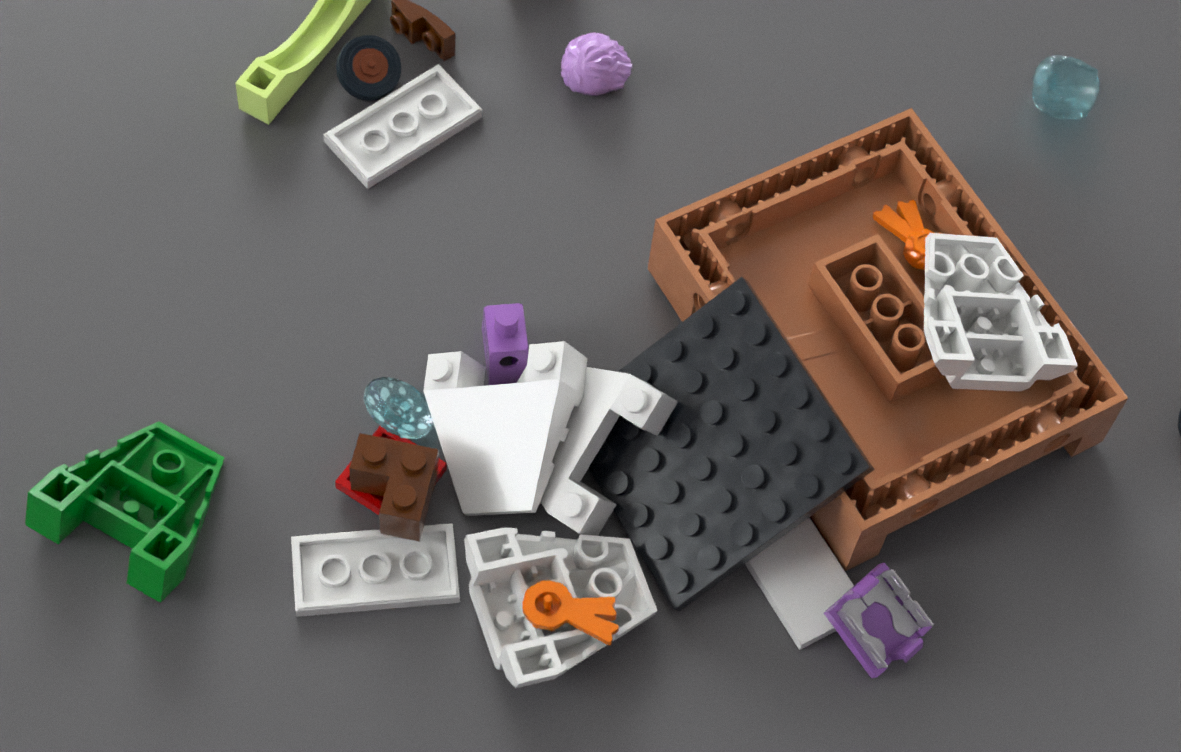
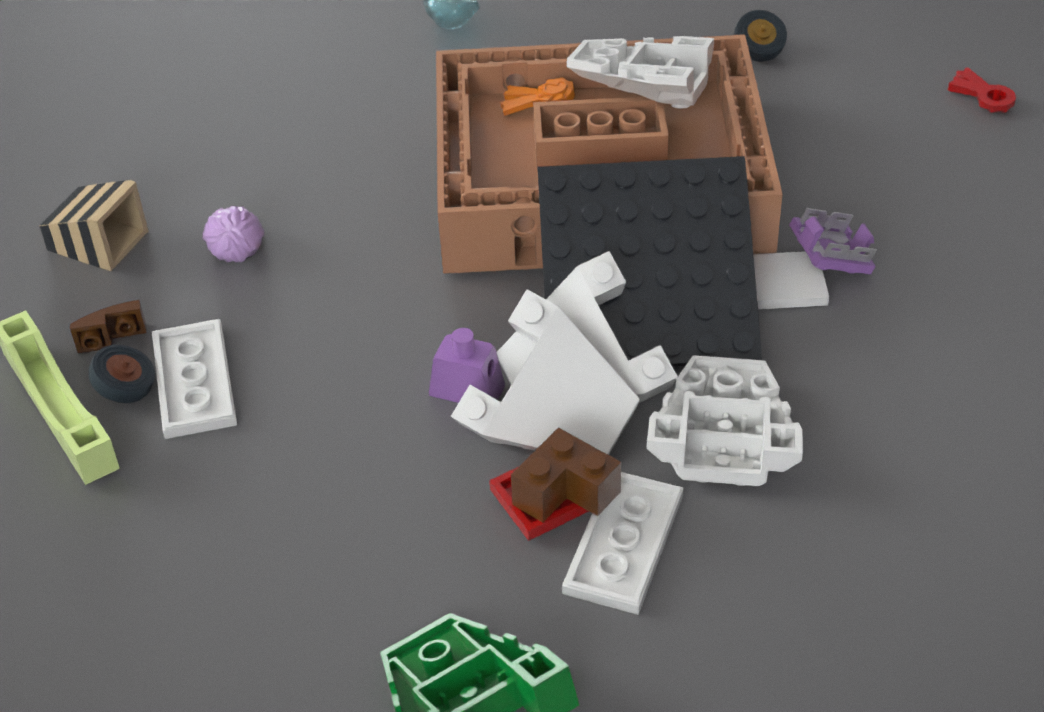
camera: 55 degrees left, 15 degrees down
clear light blue dish [363,377,434,439] -> none
orange piece [522,580,619,646] -> none

